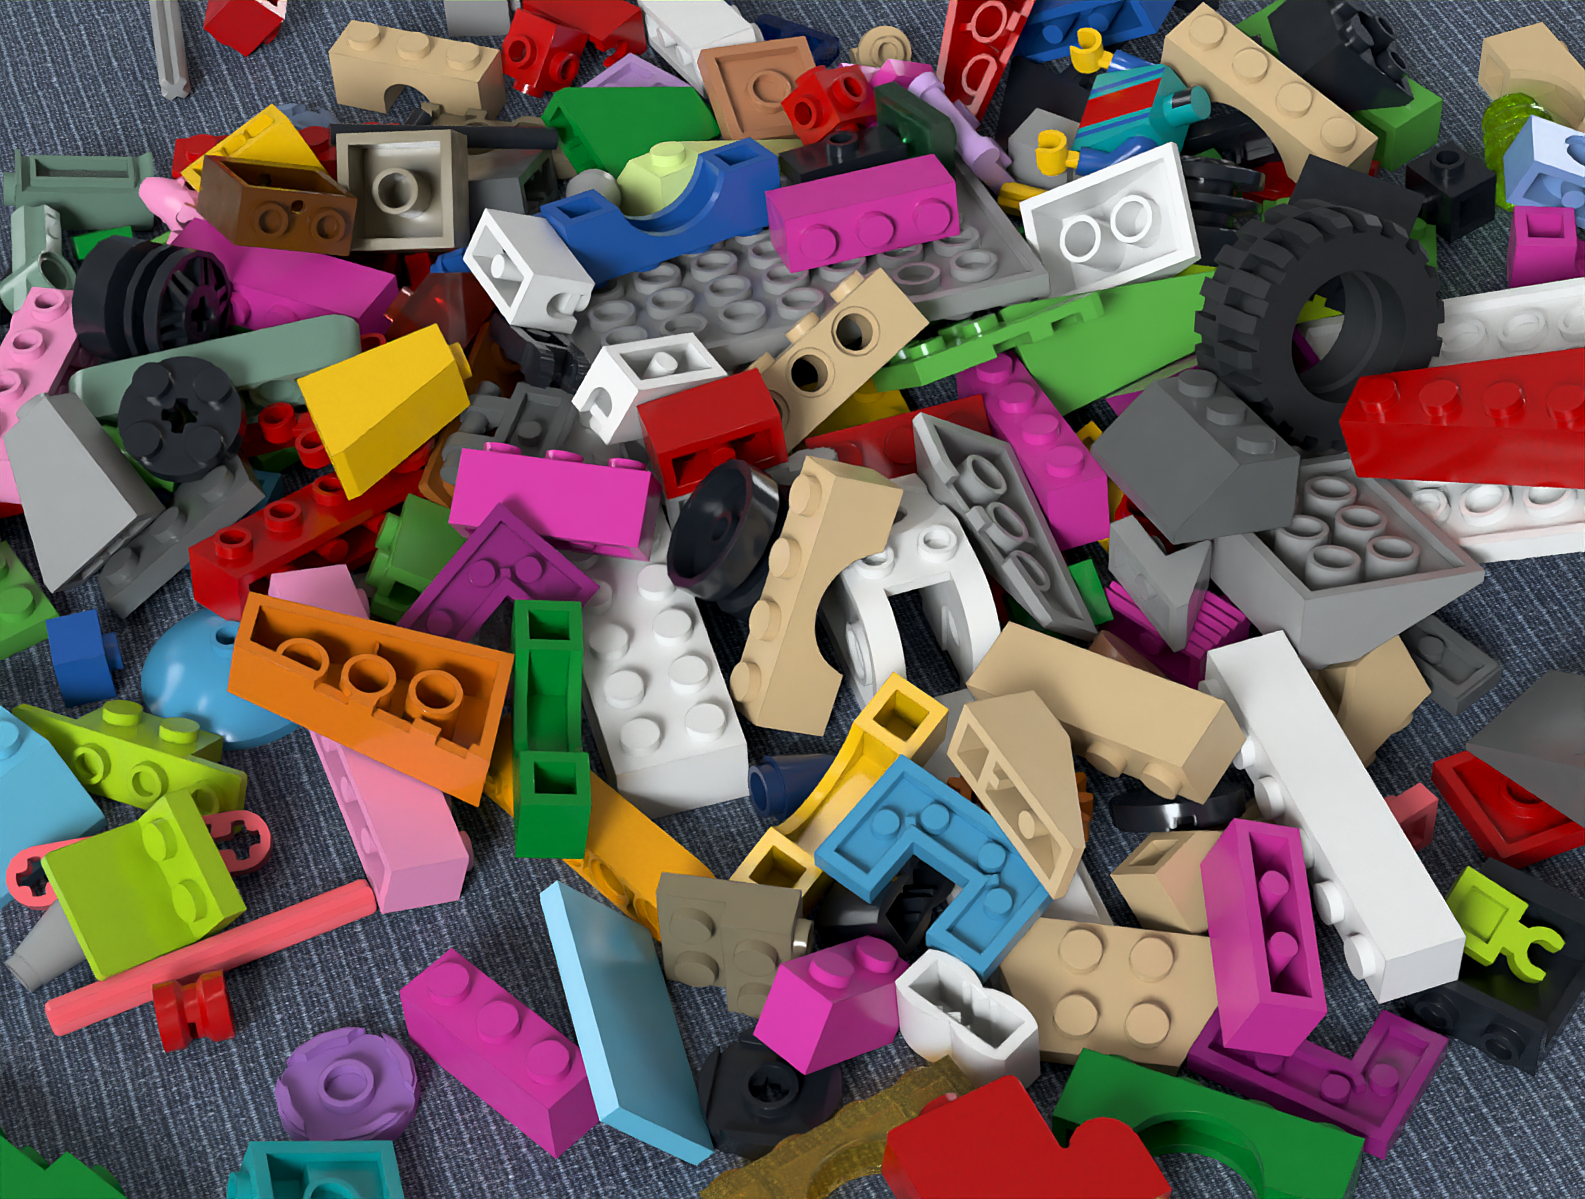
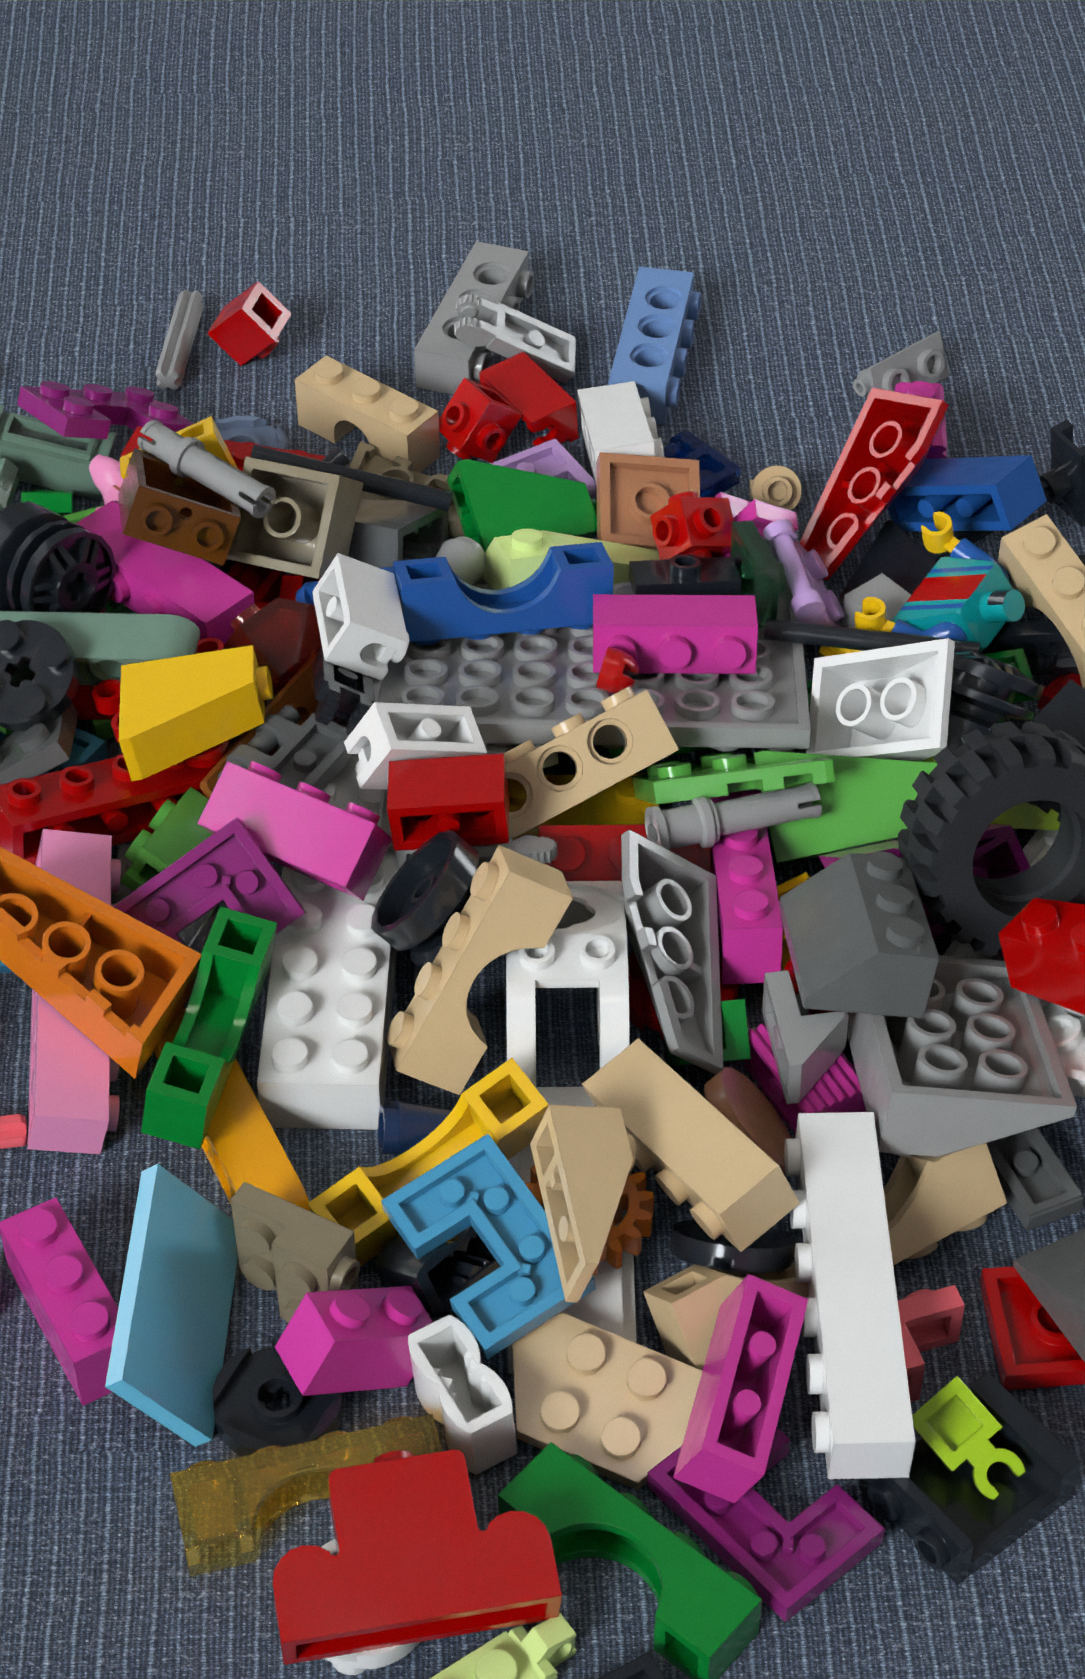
camera: 15 degrees right, 0 degrees up
none -> magenta plate [17,381,193,439]
none -> light grey pin [138,420,276,518]
none -> red hinge [596,646,640,693]
none -> light grey pin [645,782,822,850]
none -> black bar [764,618,981,654]

